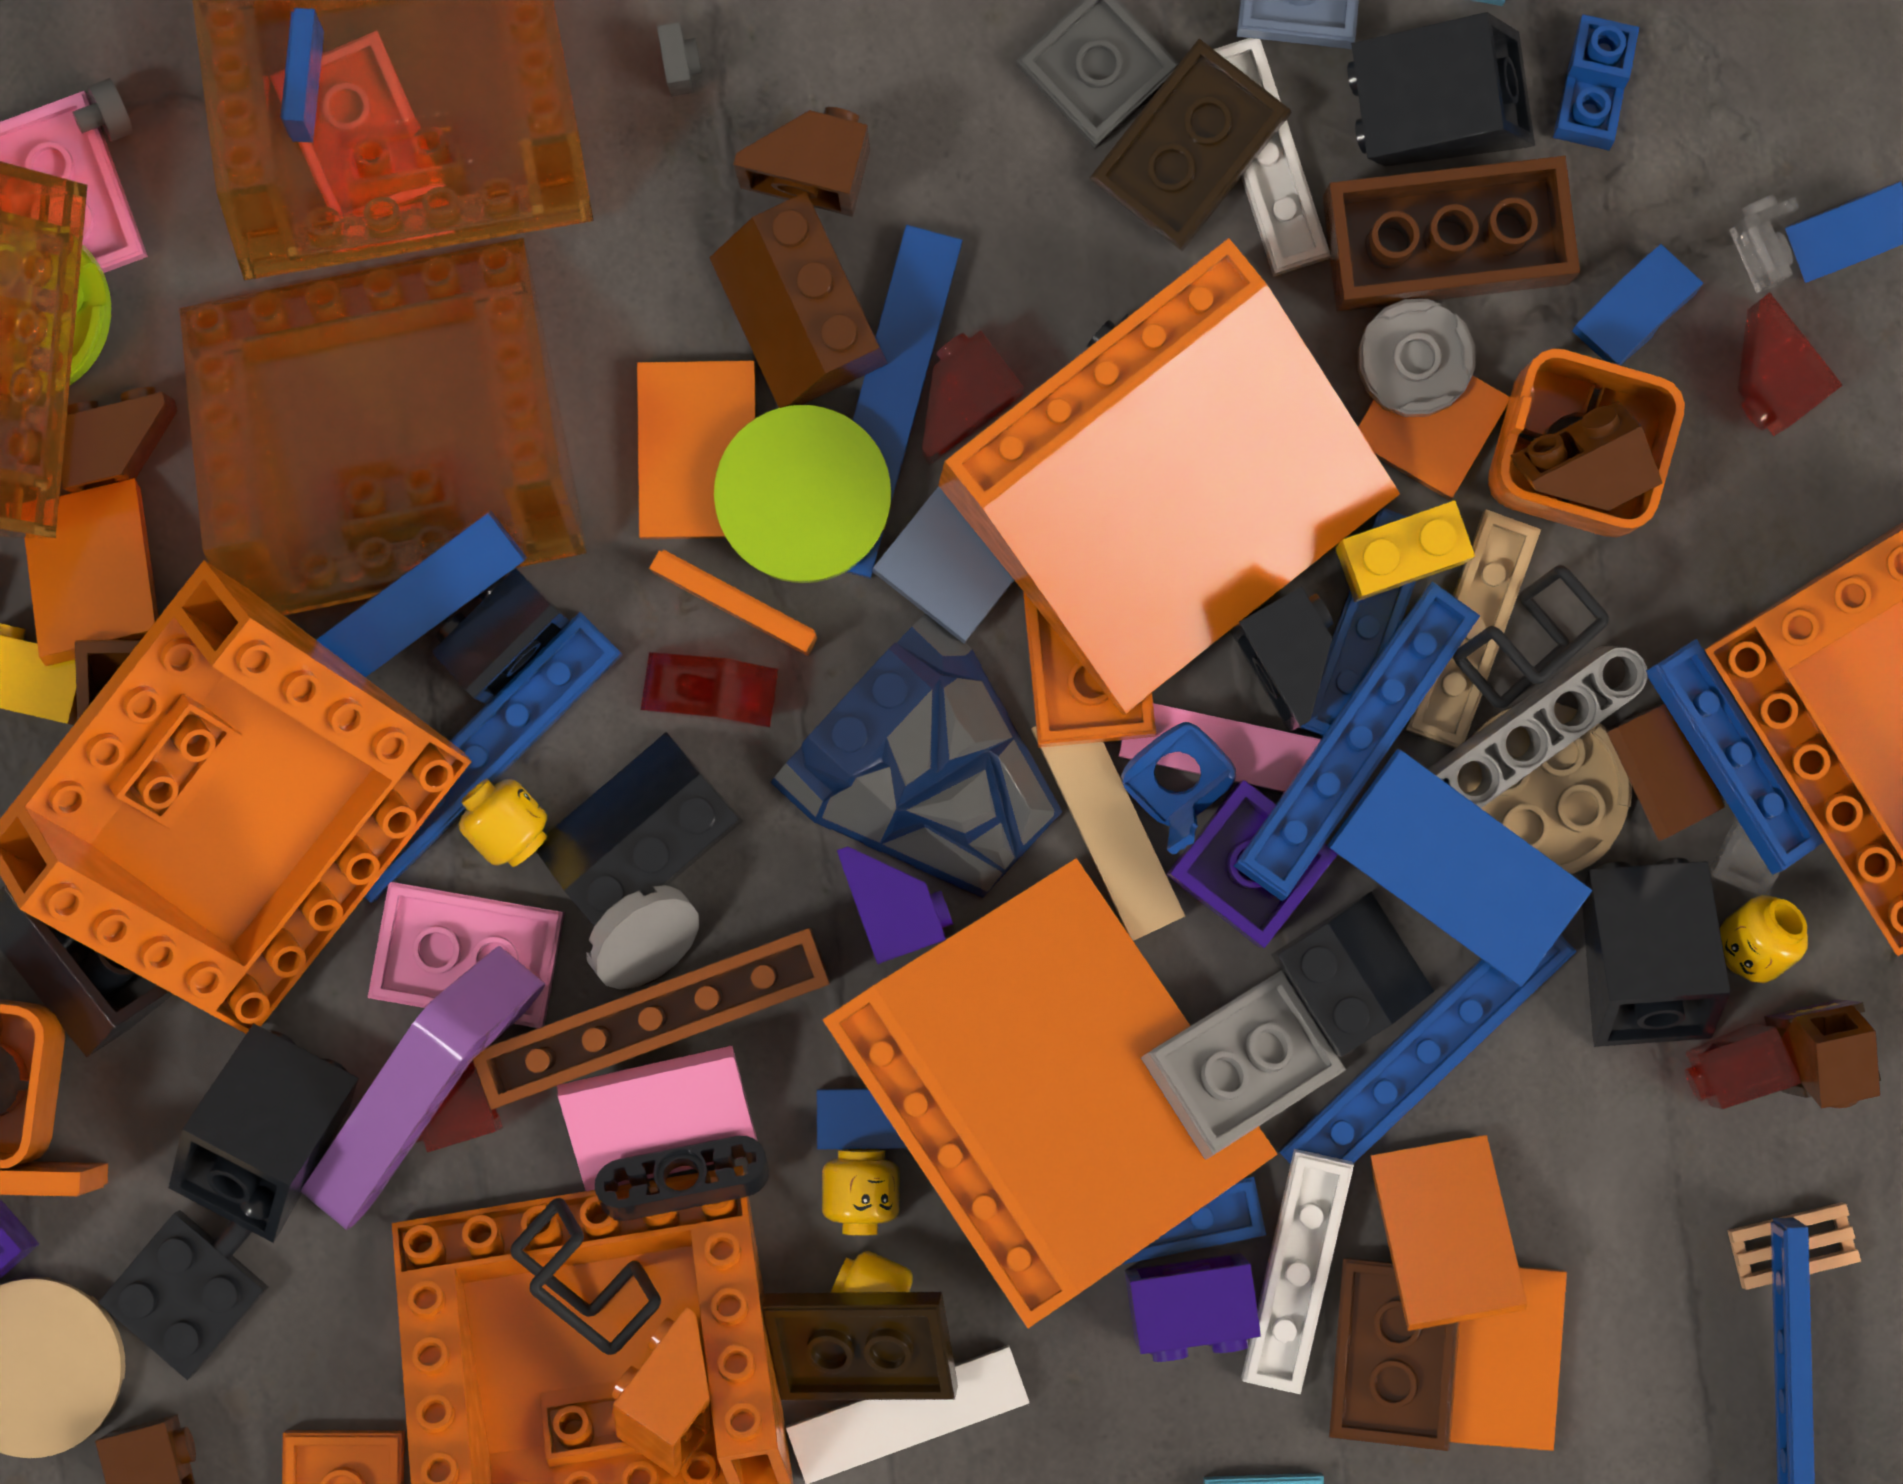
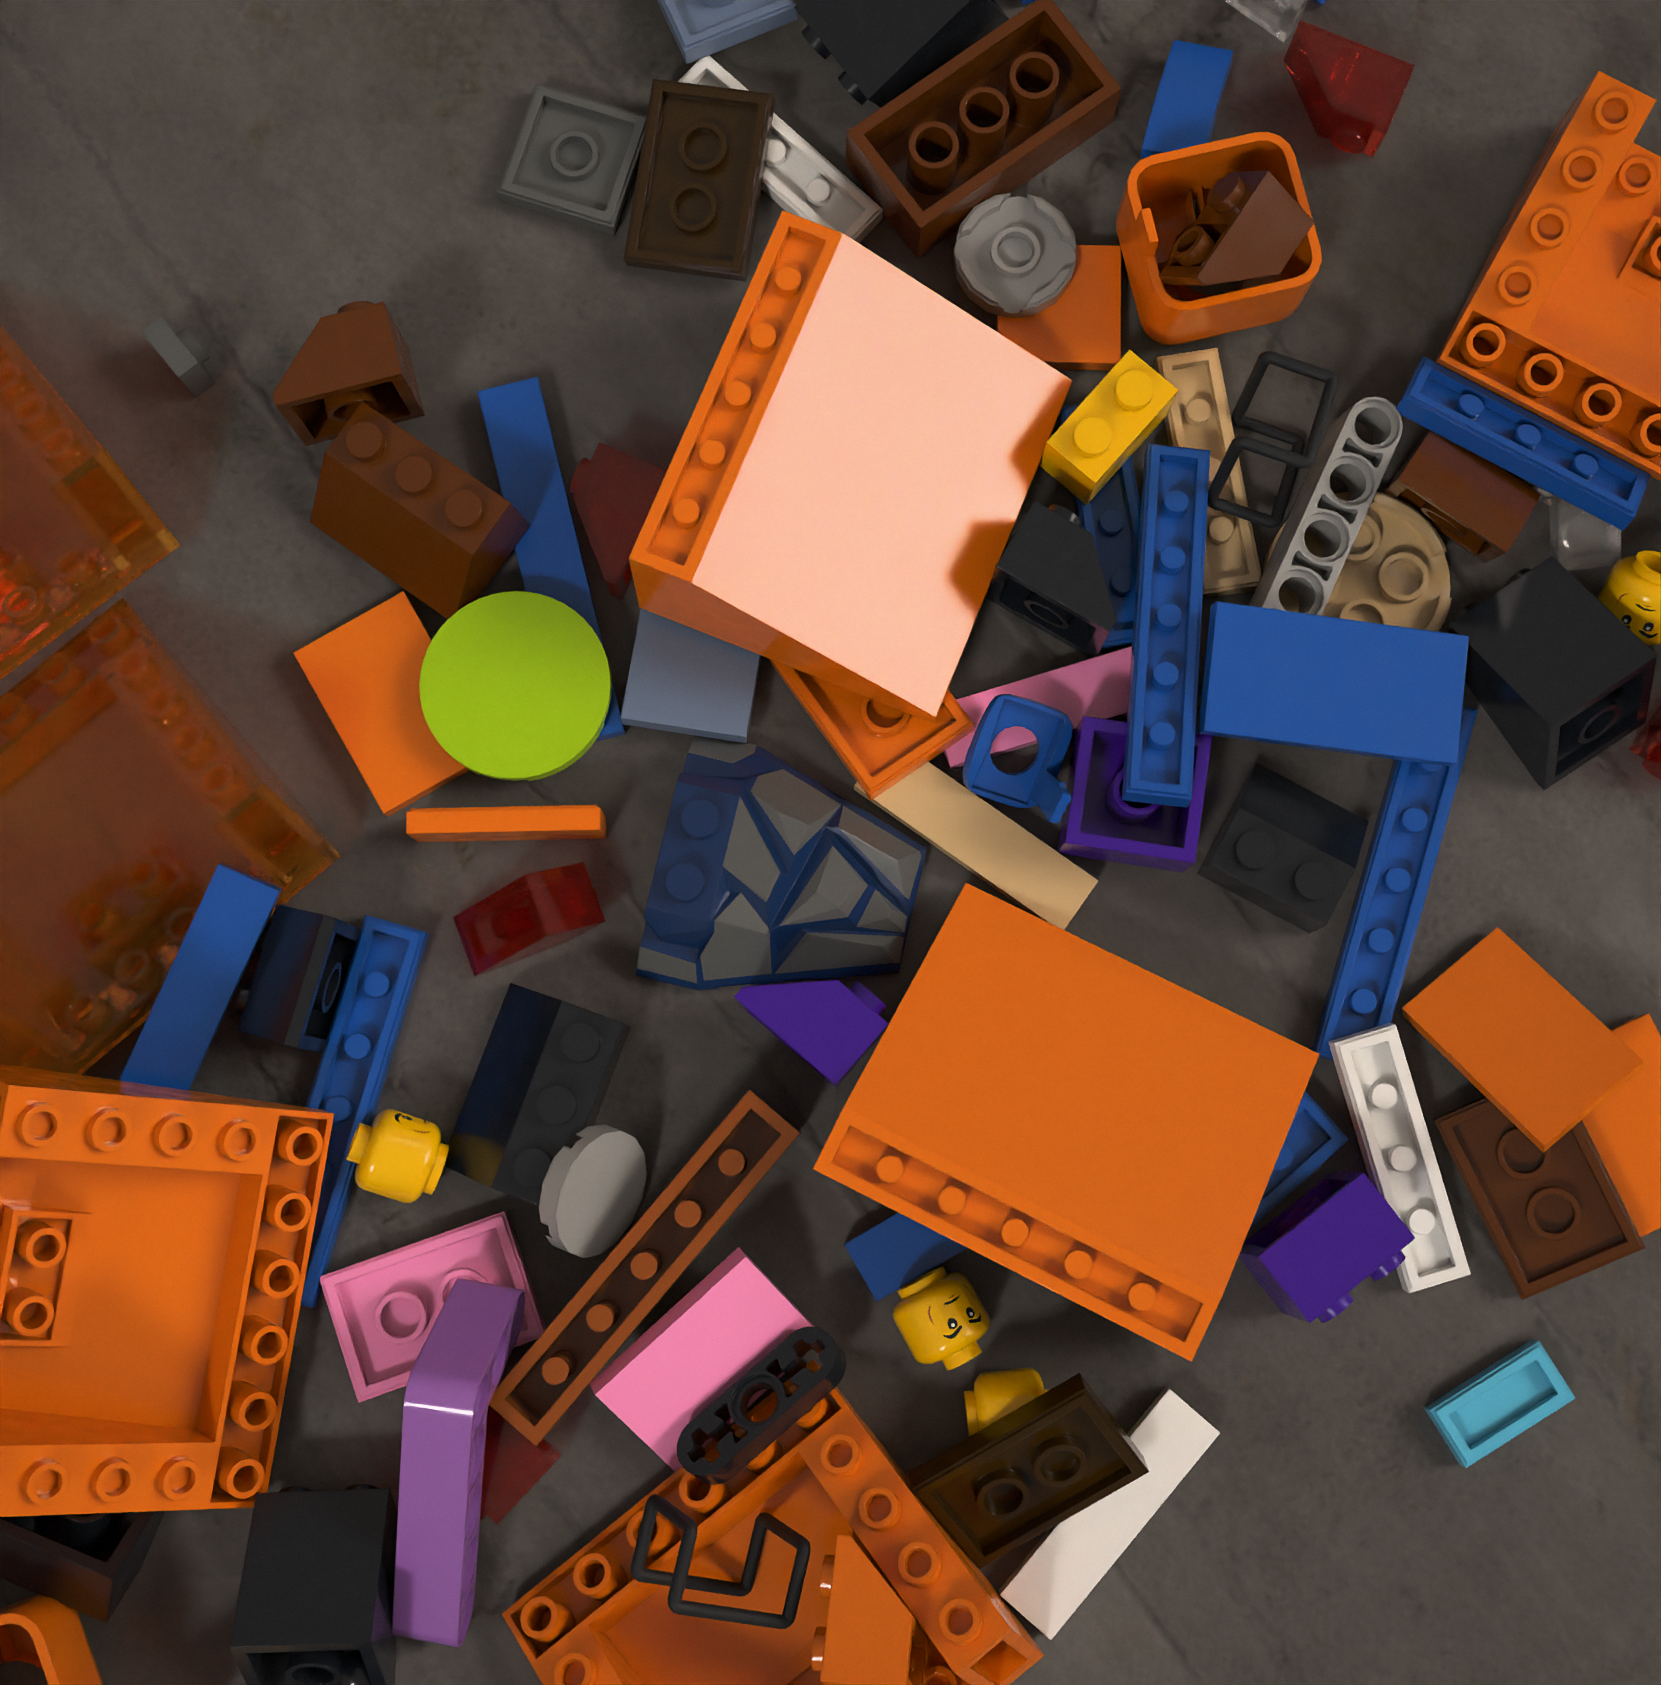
camera: 30 degrees left, 5 degrees down
light grey tile [1141,970,1346,1160] -> none

